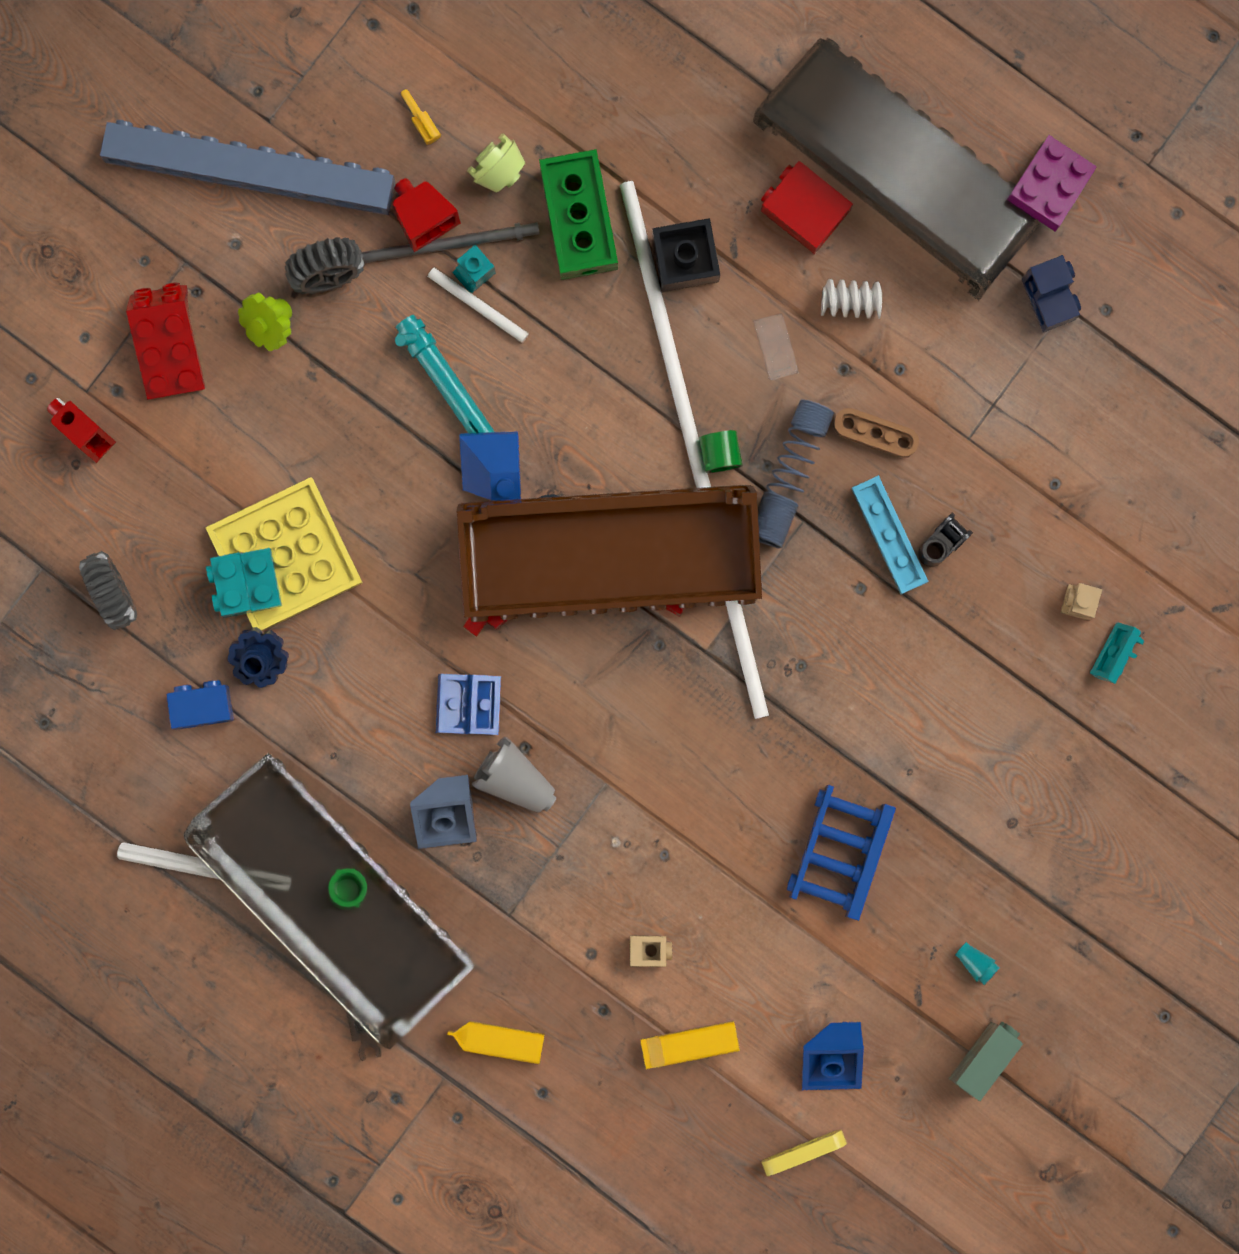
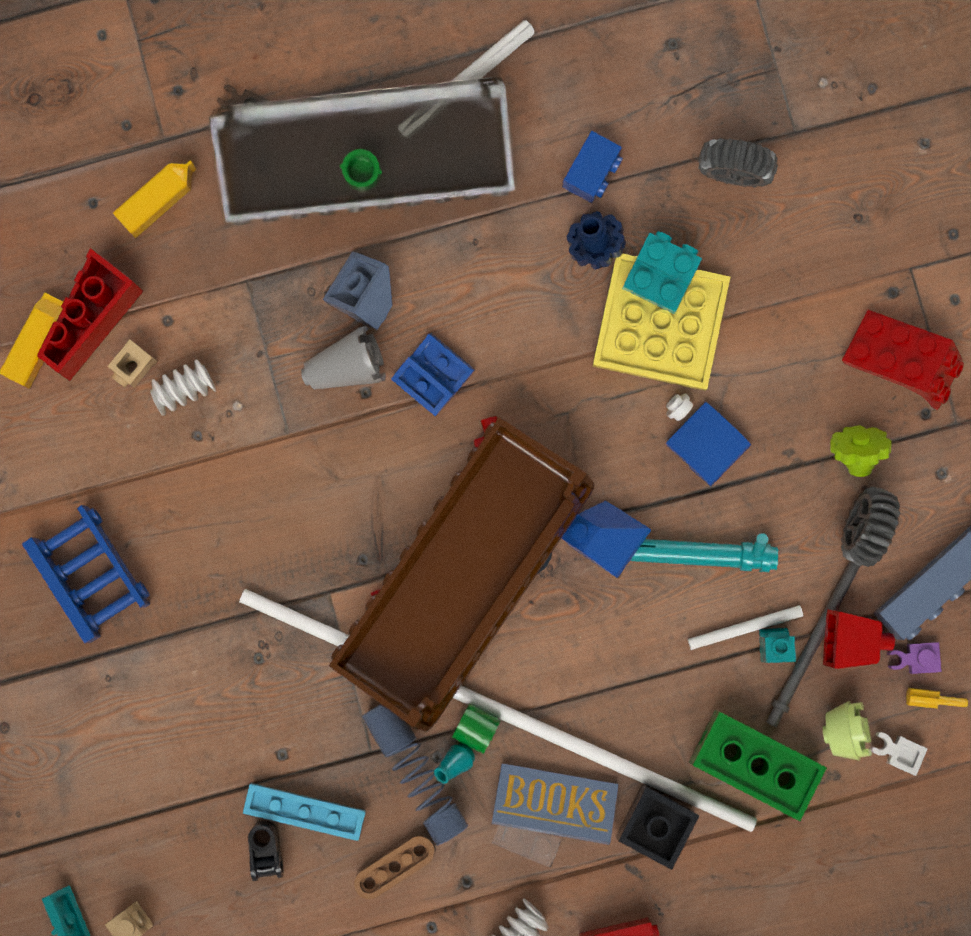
camera: 130 degrees right, 0 degrees up
red torso [47,398,116,463] -> none
none -> red wedge [37,248,144,381]
none -> white piece [150,359,216,416]
none -> teal cone [434,743,475,784]
none -> sand blue tile [492,763,618,845]
none -> white plate [666,394,693,421]
none -> blue slope [666,402,751,487]
none -> white plate [869,732,927,776]
none -> medium lavender plate [887,642,942,674]

